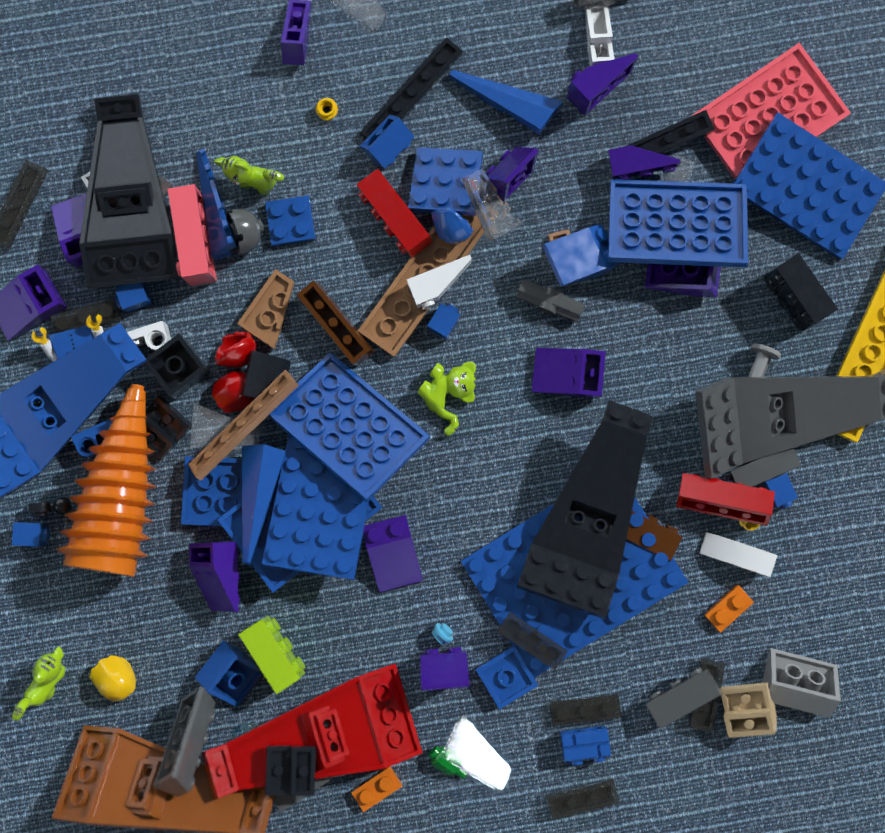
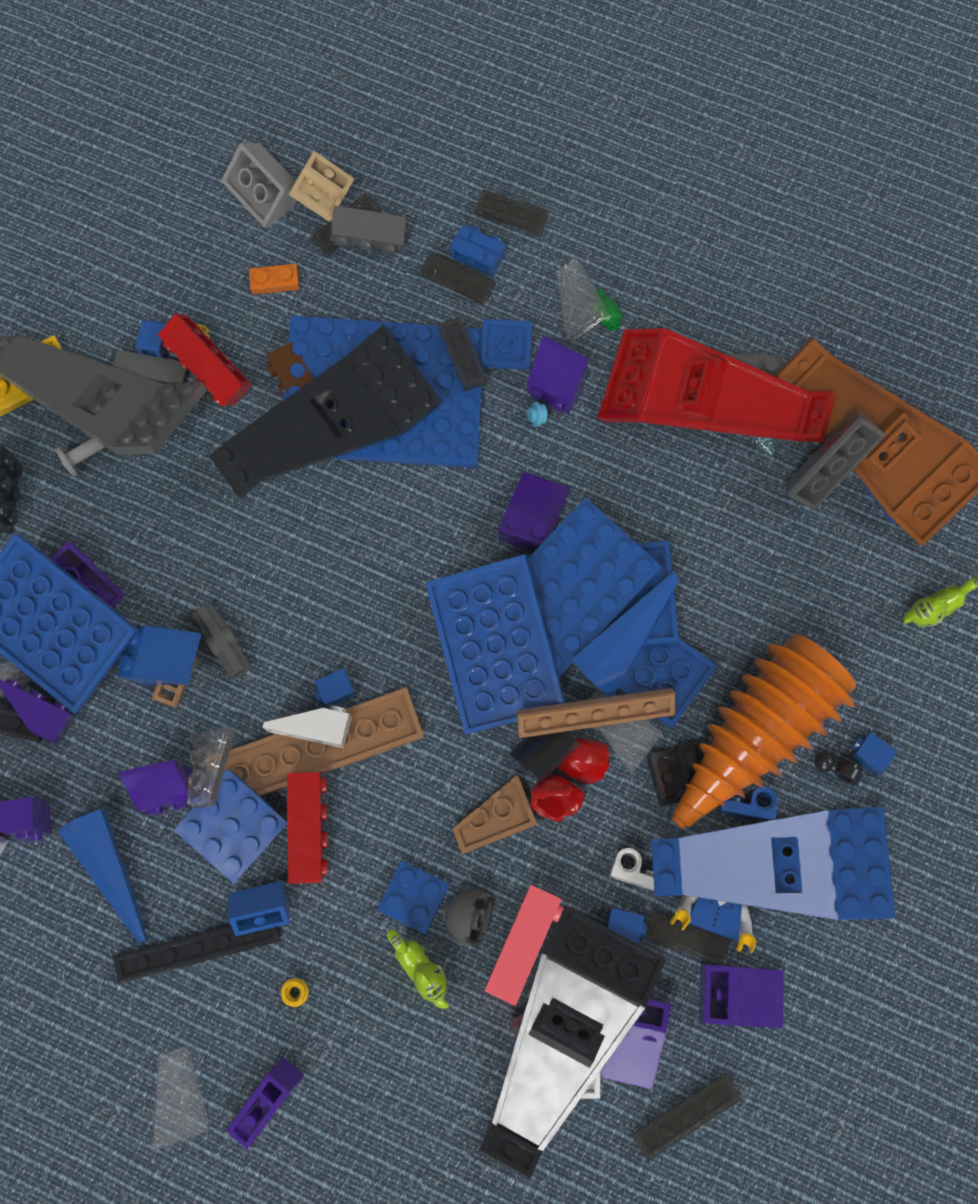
camera: 145 degrees left, 10 degrees down
yellow hair [89,655,136,702] -> none
black brick [145,333,211,399] -> none
dark purple slope [189,542,240,612] -> none
blue slope [195,640,263,707] -> none
blue wedge [196,149,237,261] -> none
lime brick [238,615,306,694] -> none
black slope [265,745,316,796] -> none
reddish brown brick [296,280,375,366] -> none
orange plate [351,766,403,812] -> none
lime animal [417,362,476,436] -> none
blue hair [431,207,474,244] -> none
dark purple slope [532,348,606,399] -> none
white slope [699,532,777,577] -> none

